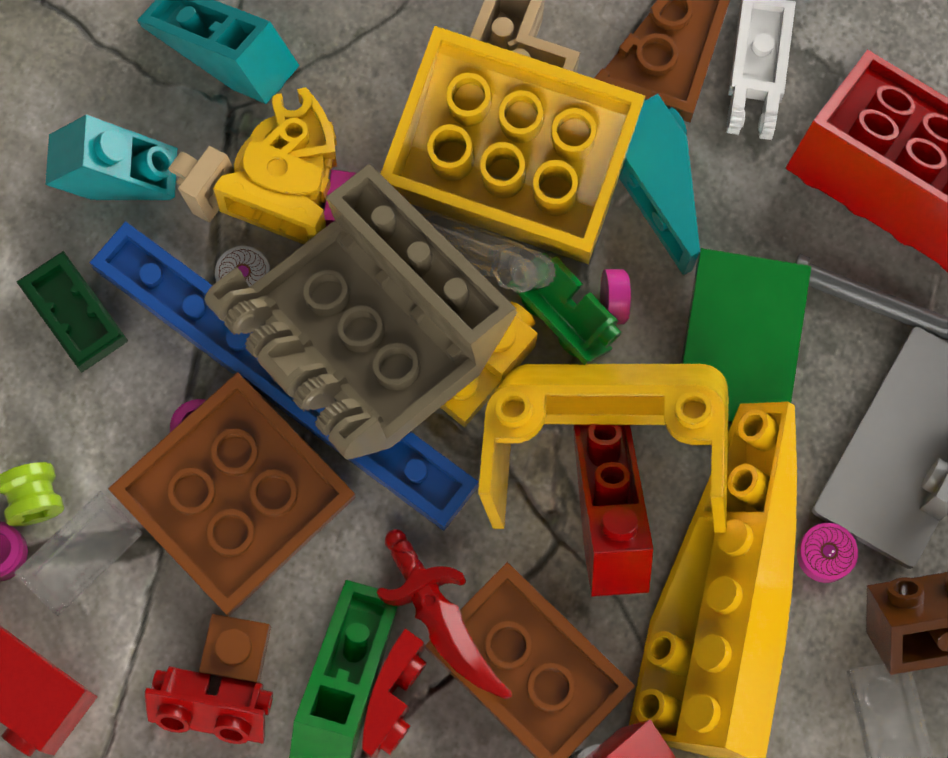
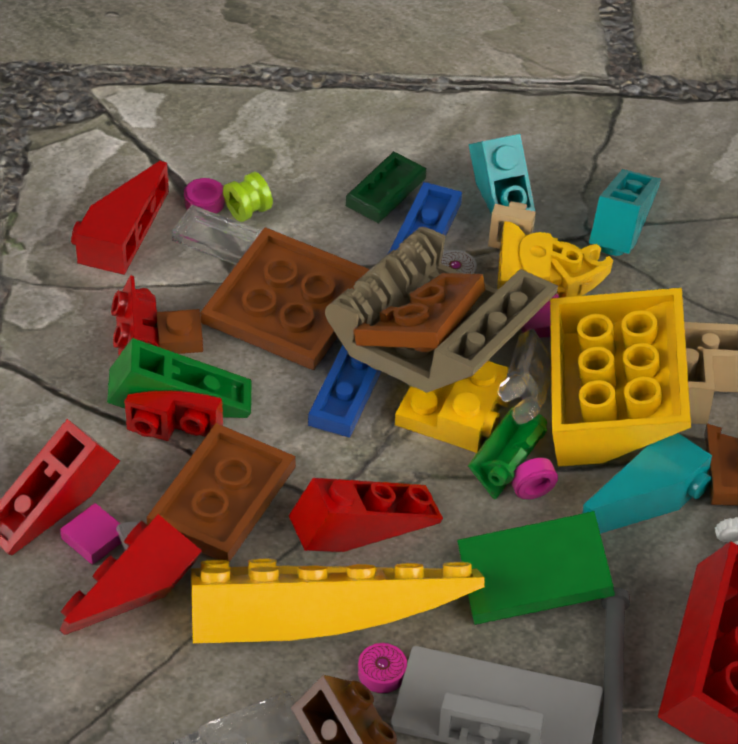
camera: 75 degrees right, 25 degrees down
red piece [377,529,512,699] -> none
yellow windscreen [478,364,729,533] -> none
none -> dark orange wing [353,273,485,352]

